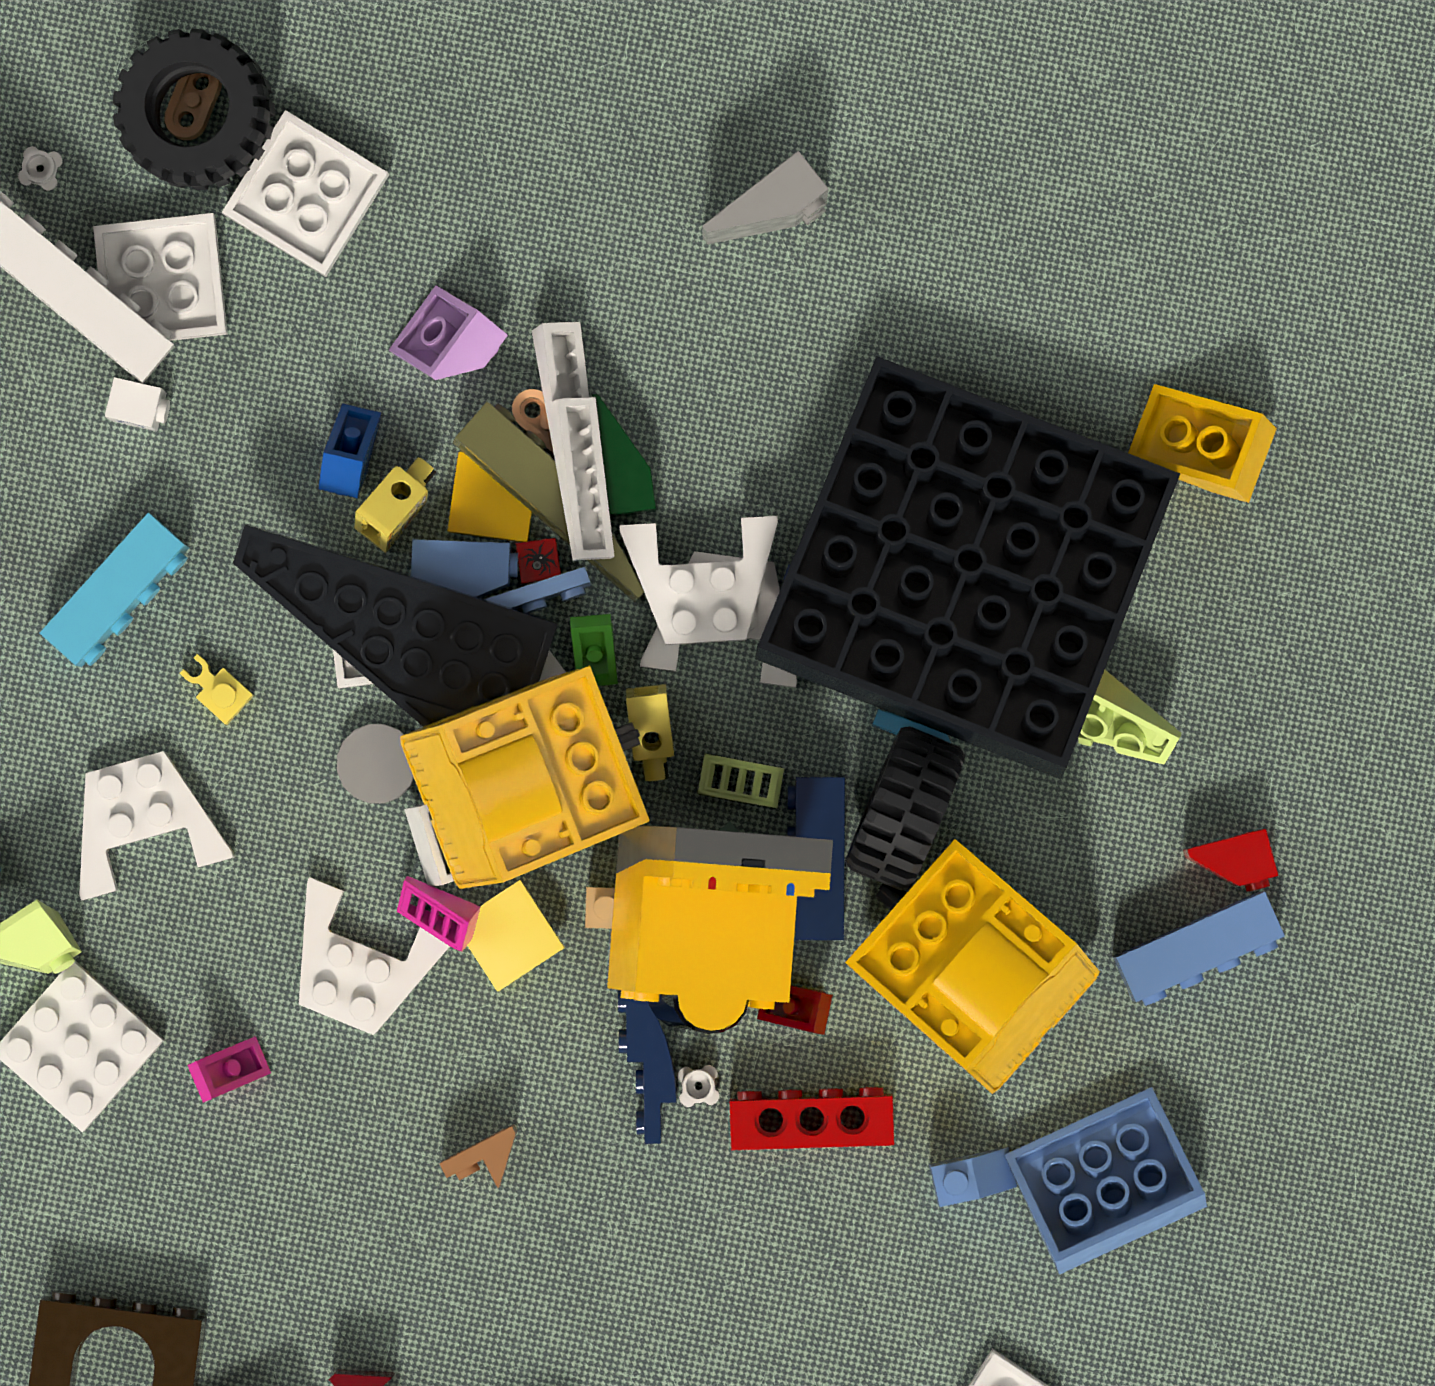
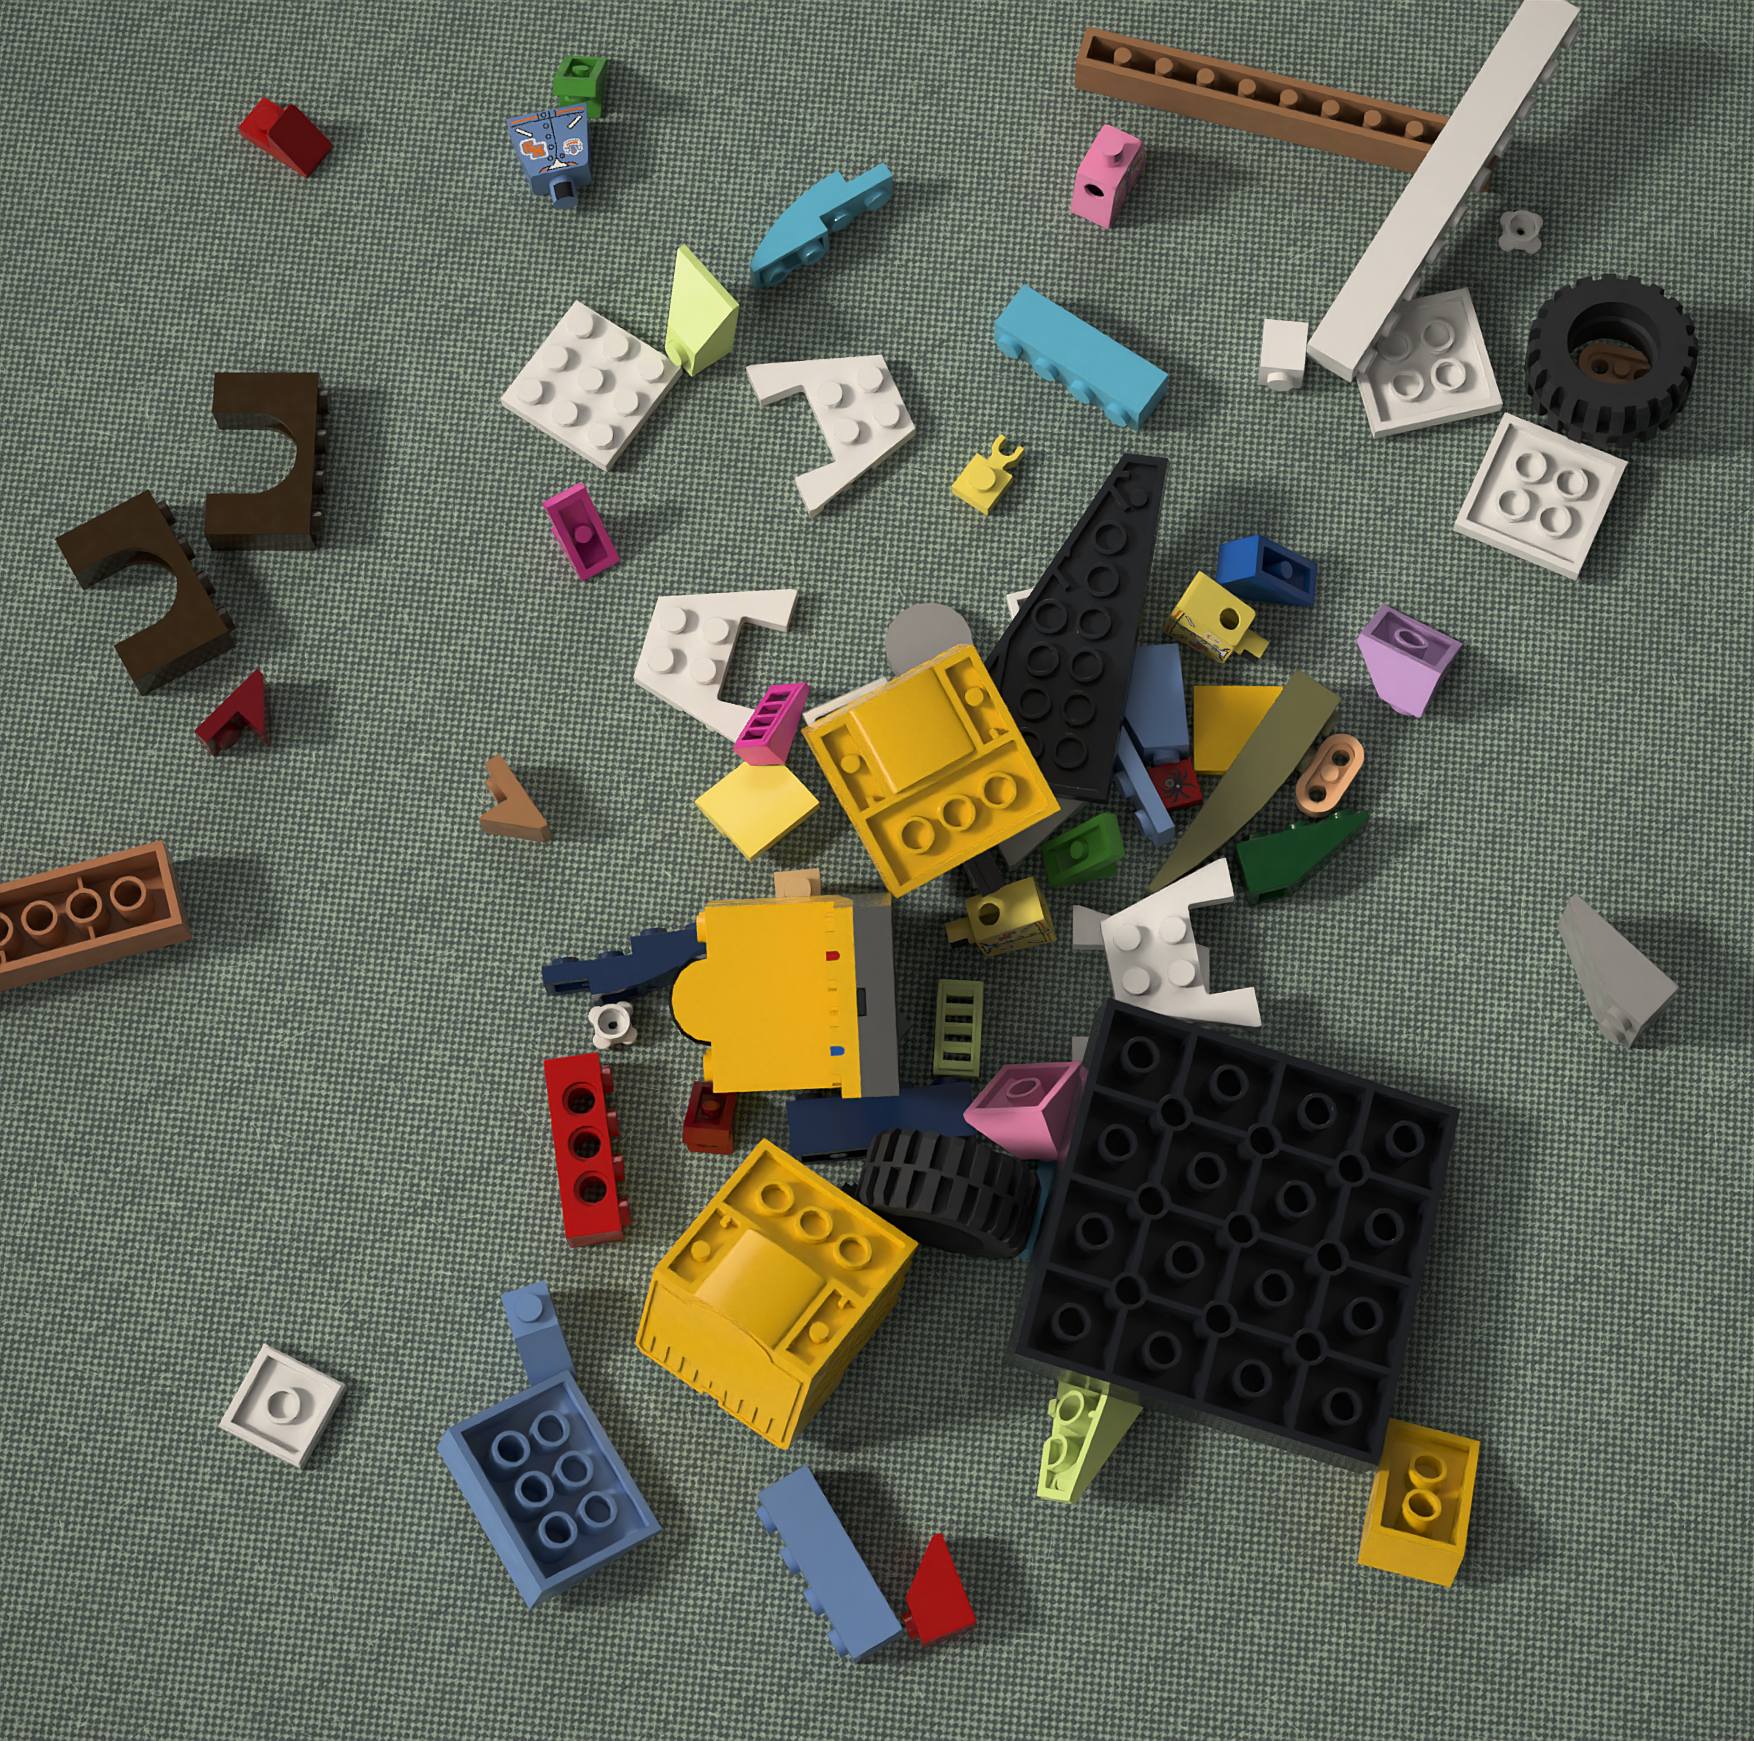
camera: 85 degrees right, 15 degrees down
white slope [532,322,614,561] -> none
none -> bright pink slope [963,1061,1082,1162]

